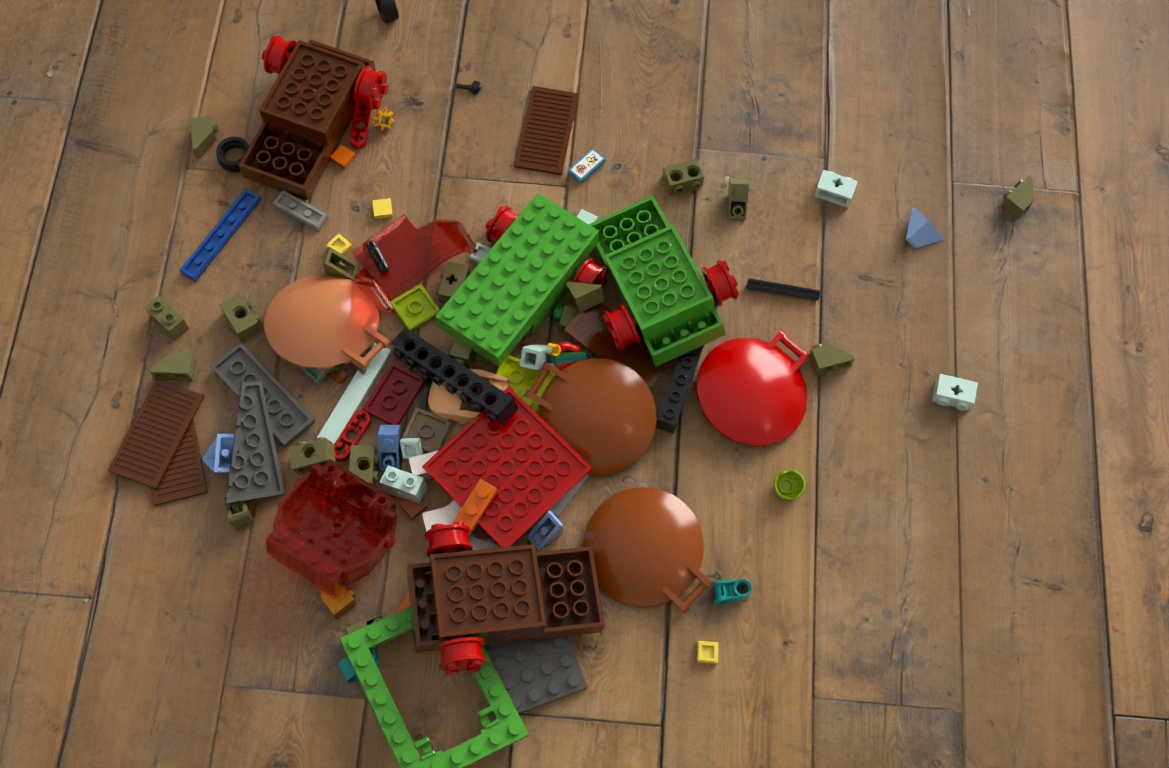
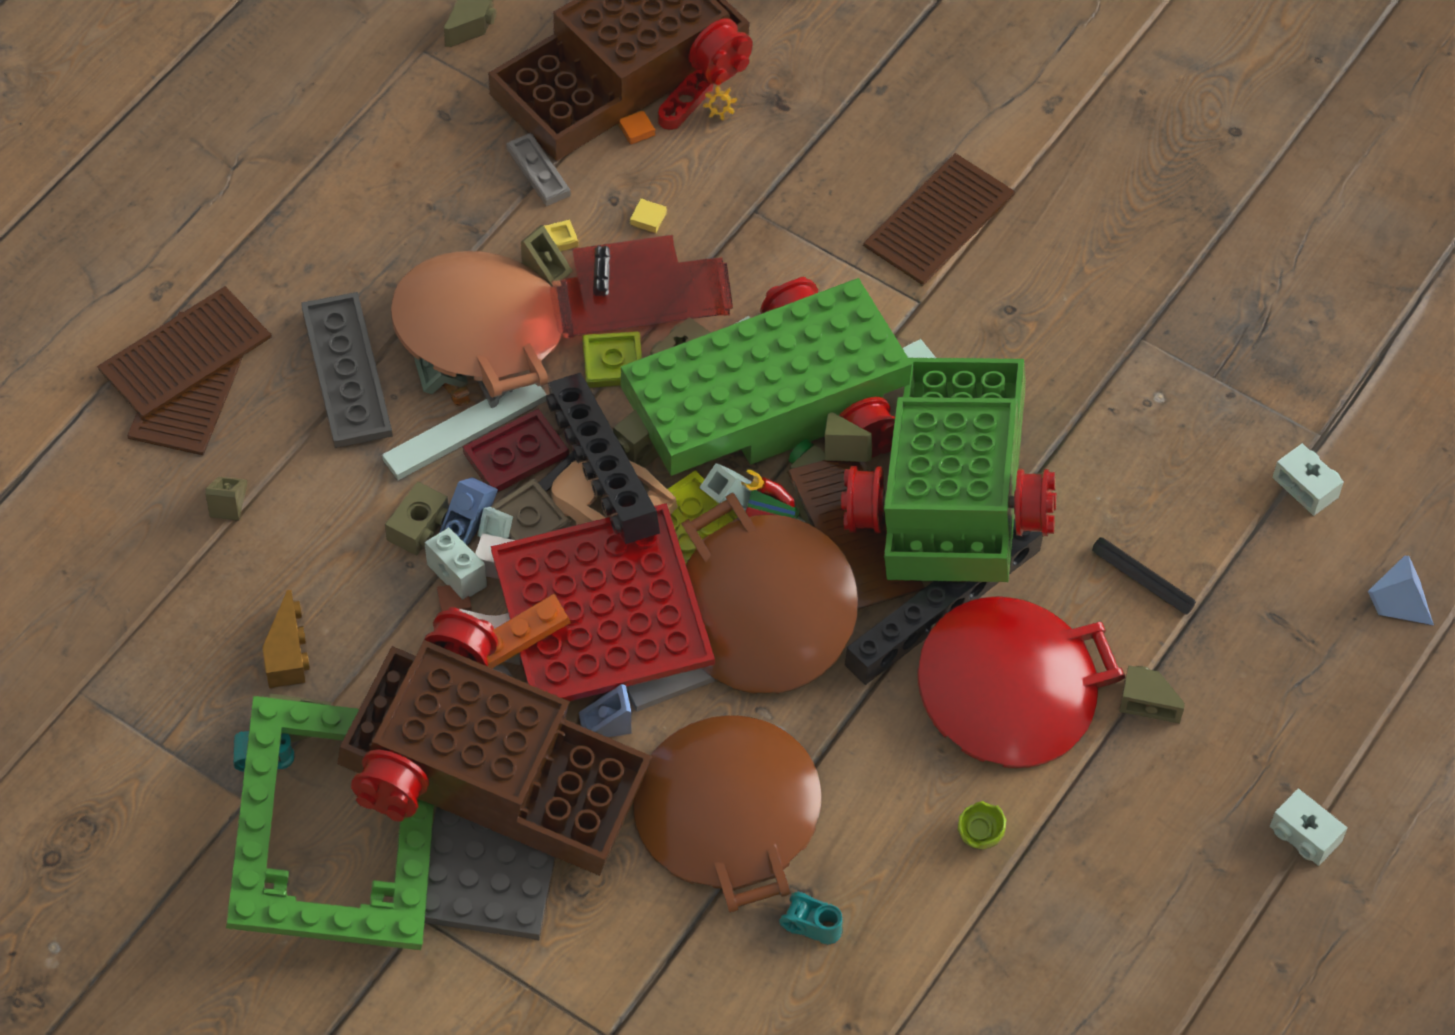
camera: 30 degrees right, 10 degrees down
olive brick [145,295,189,341] -> none
olive slope [150,350,196,381] -> none
blue tile [179,188,262,282] -> none
light blue slope [201,434,234,473] -> none
black tyre [216,136,249,173] -> none
olive brick [220,294,261,342] -> none
dark grey wing [225,381,285,505] -> none
clear red piece [266,459,397,597] -> none
olive brick [289,437,336,475] -> none
red beam [334,410,371,462] -> none
black hand [456,81,481,95] -> none
tile [568,148,606,184] -> none
olive brick [662,159,705,195] -> none
light yellow tile [696,641,719,664] -> none
olive slope [728,178,749,220] -> none

